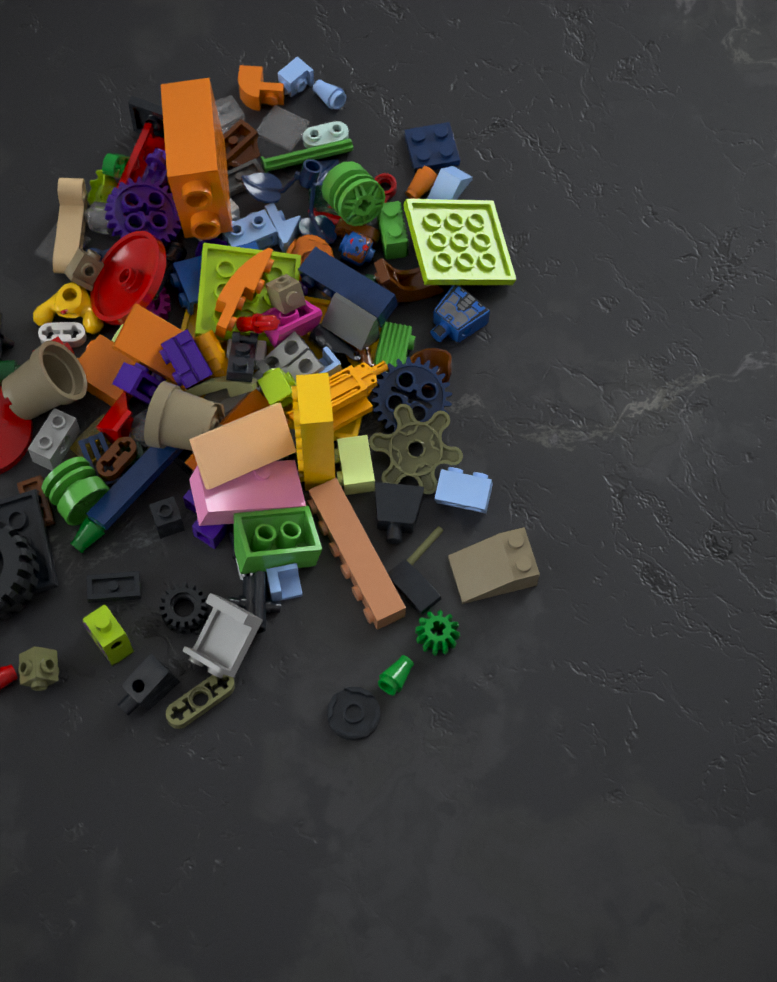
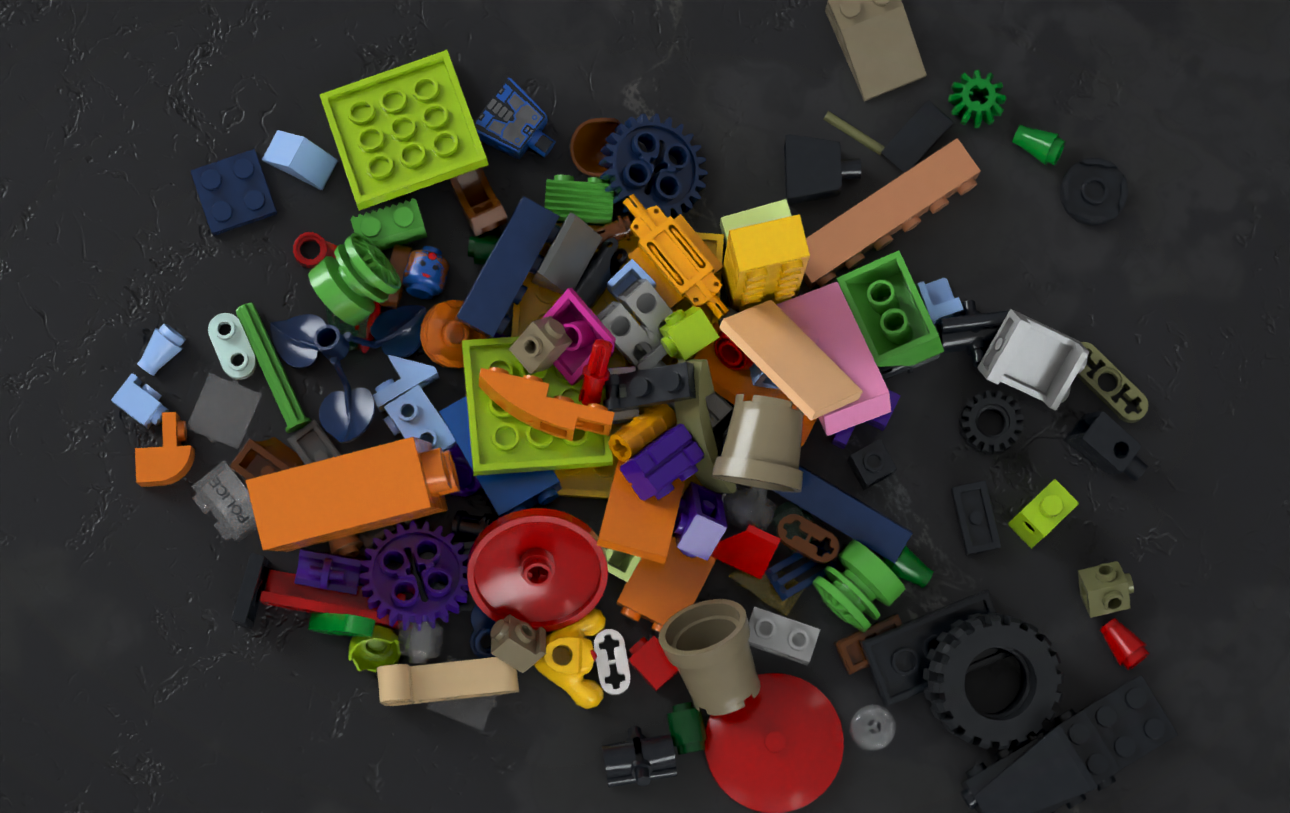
camera: 100 degrees left, 15 degrees up
olive plate [369,404,463,495] -> none
orange cone [405,166,438,199] -> none
light blue brick [435,467,493,513] -> none

